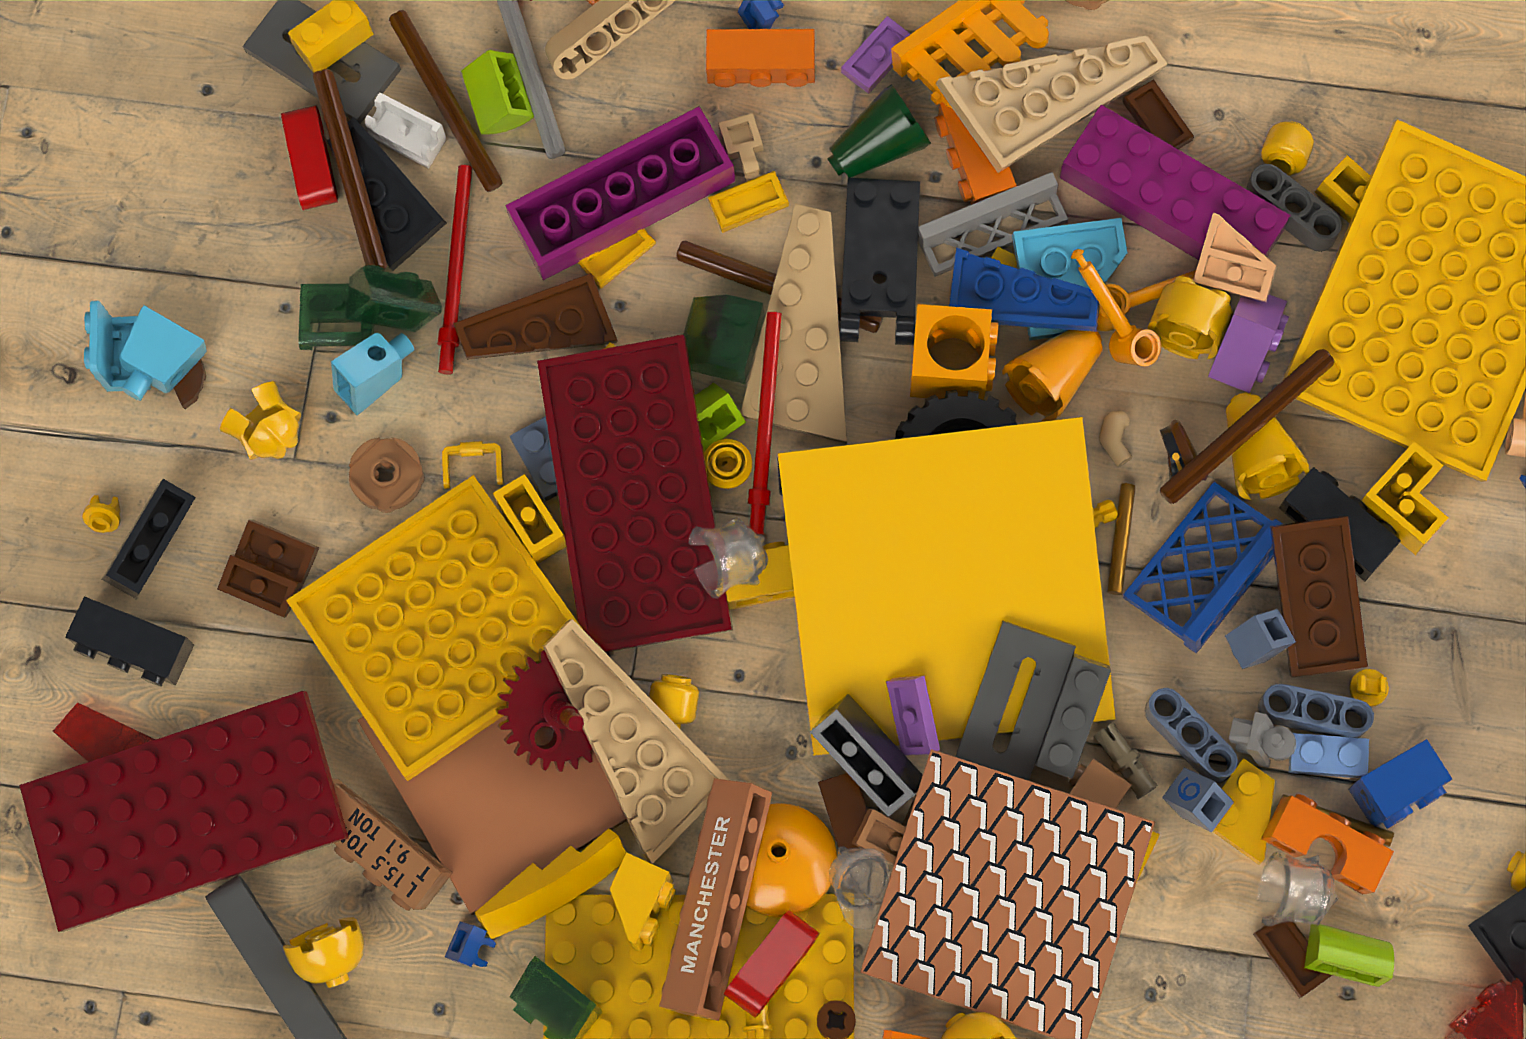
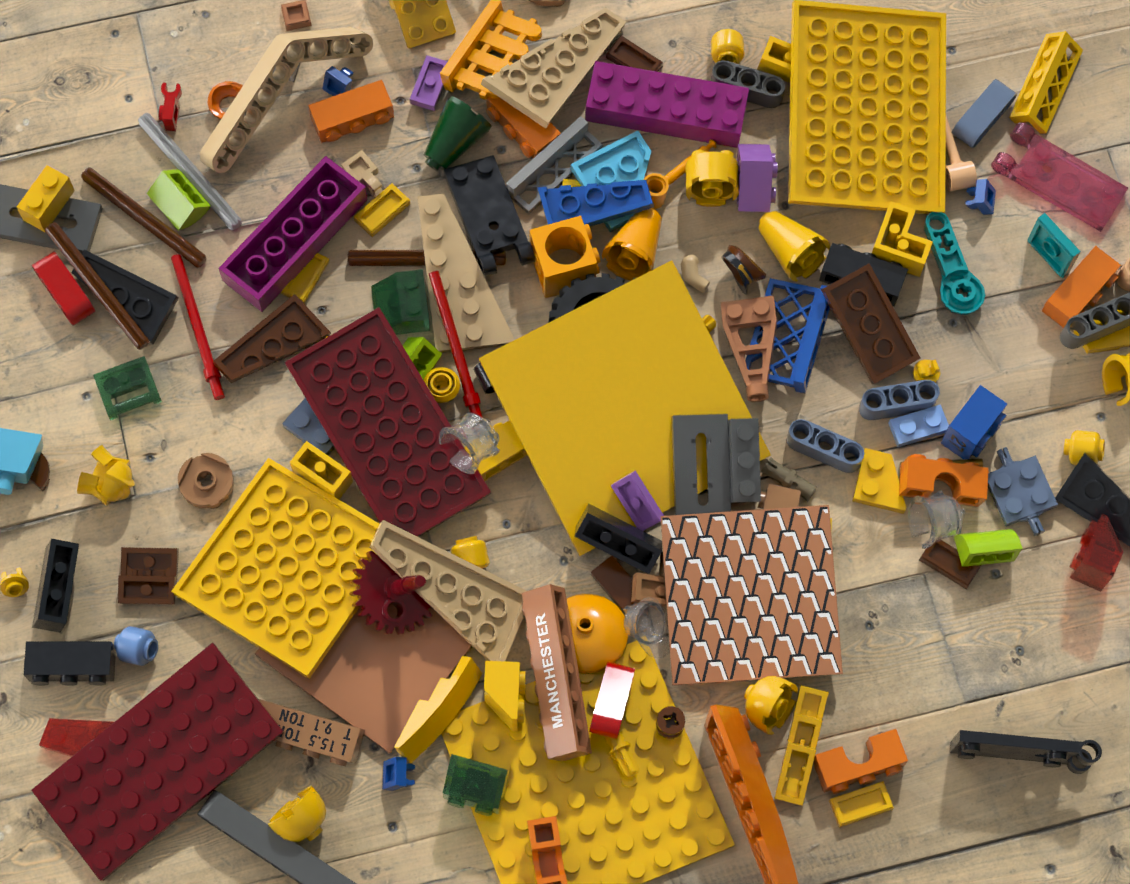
camera: 30 degrees left, 5 degrees down
medium azure torso [331,333,414,415] -> none
clear green slope [346,265,442,332] -> none
white hinge [365,92,447,169] -> none
yellow piece [442,441,504,489] -> none
light orange piece [1071,249,1161,367] -> none
pearl gold bar [1107,483,1135,595] -> none
reddish brown axle [1160,349,1335,504] -> none
sand blue brick [1162,767,1234,833] -> none
light nougat wing [1193,213,1277,303] -> none
sand blue brick [1225,609,1296,669] -> none
light grey hips [1229,712,1296,768] -> none
none -> medium blue head [114,626,159,666]
none -> nougat plate [720,295,777,402]
none -> teal beam [924,212,986,315]
none -> sand blue plate [988,447,1058,536]

